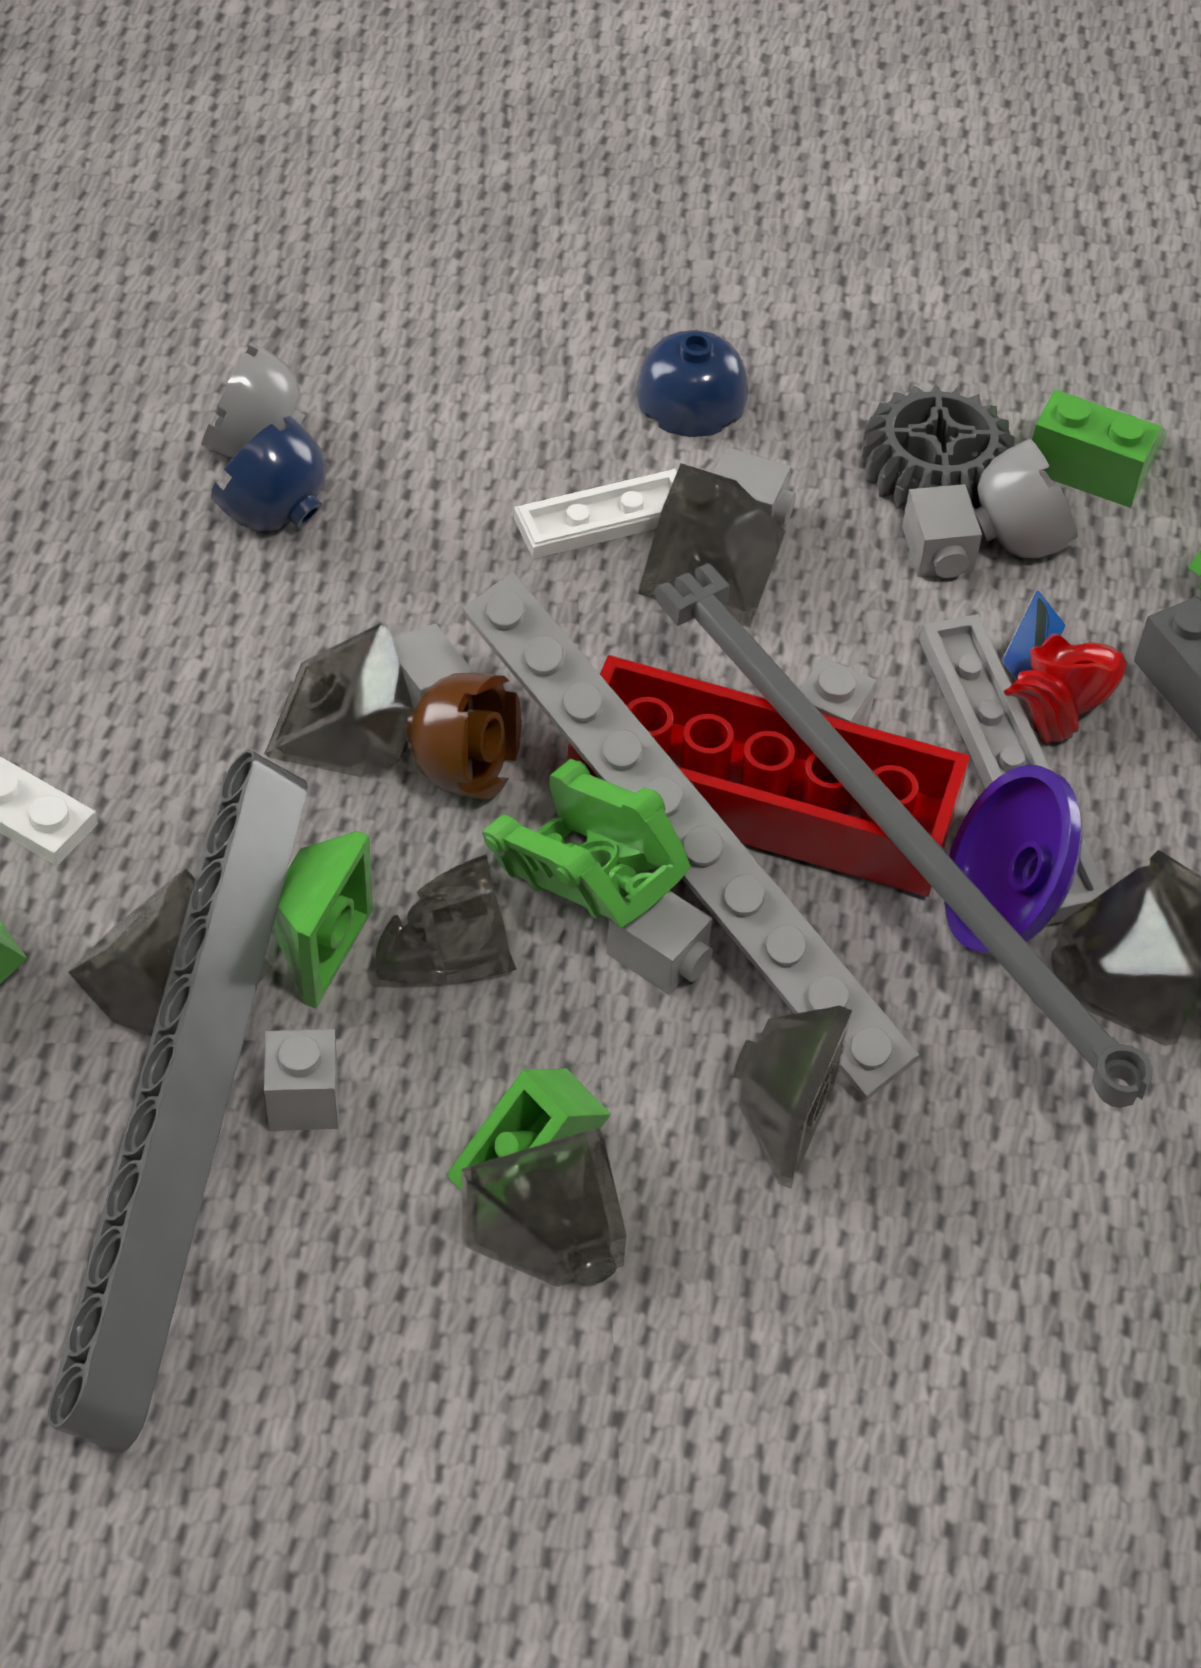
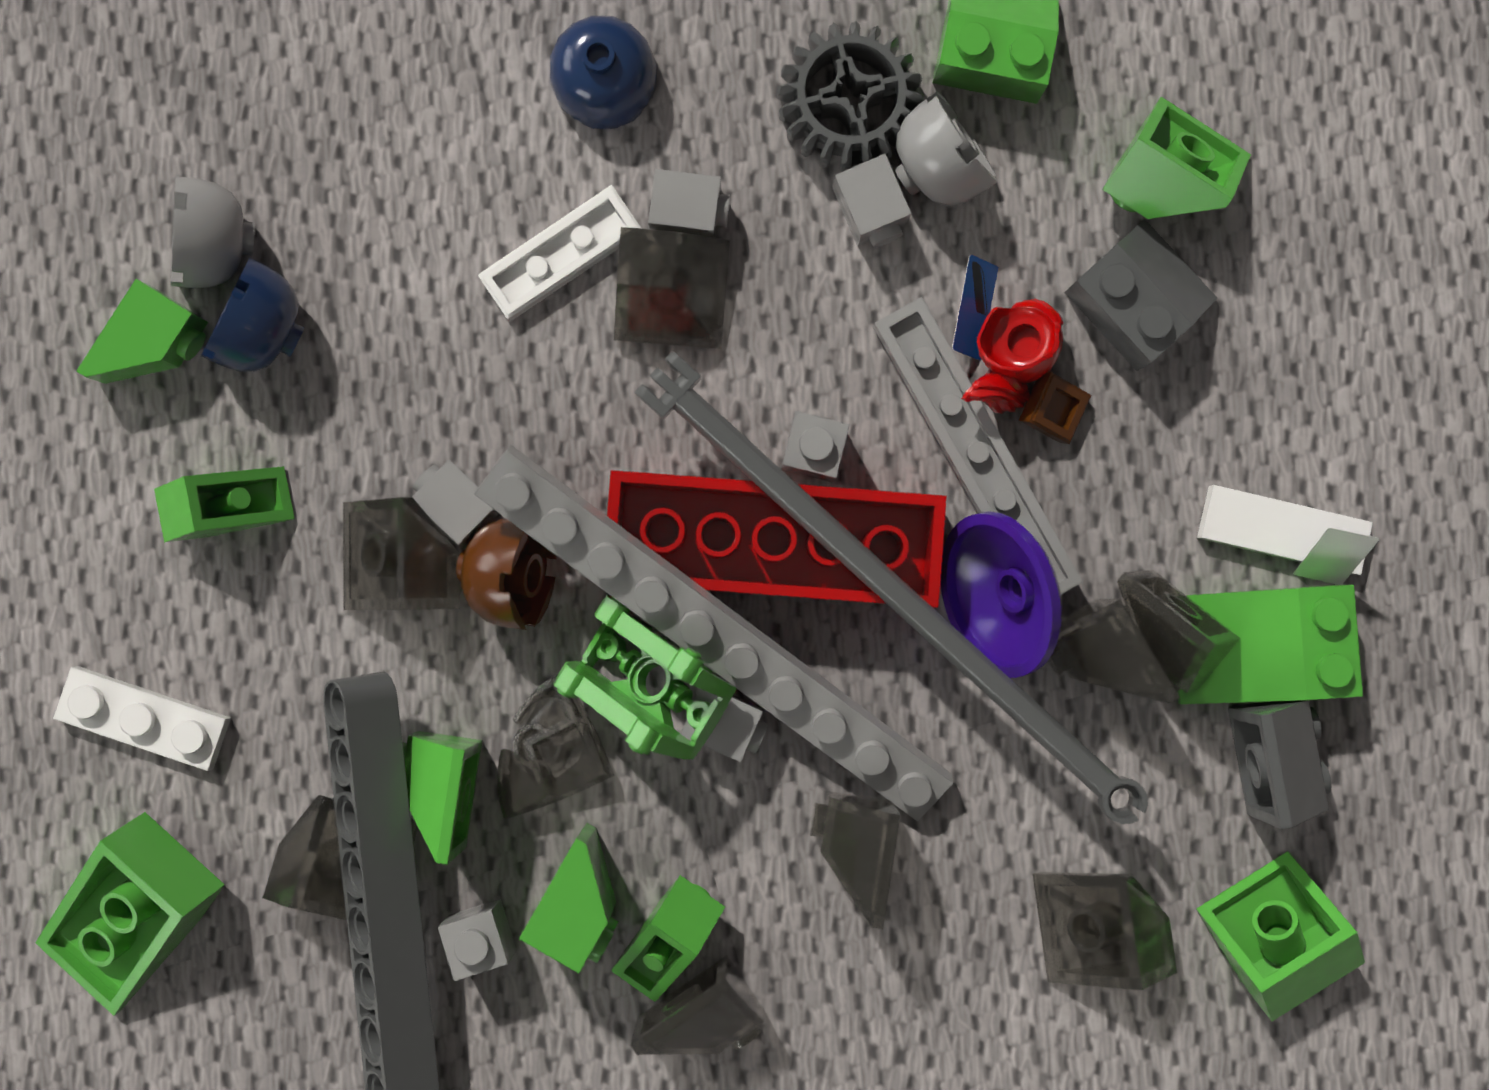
camera: 10 degrees left, 35 degrees up
none -> bright green slope [76,279,208,384]
none -> bright green slope [154,466,295,543]
none -> bright green slope [519,823,619,974]
none -> reddish brown tile [1019,372,1092,444]
none -> clear smoke slope [1033,872,1177,990]

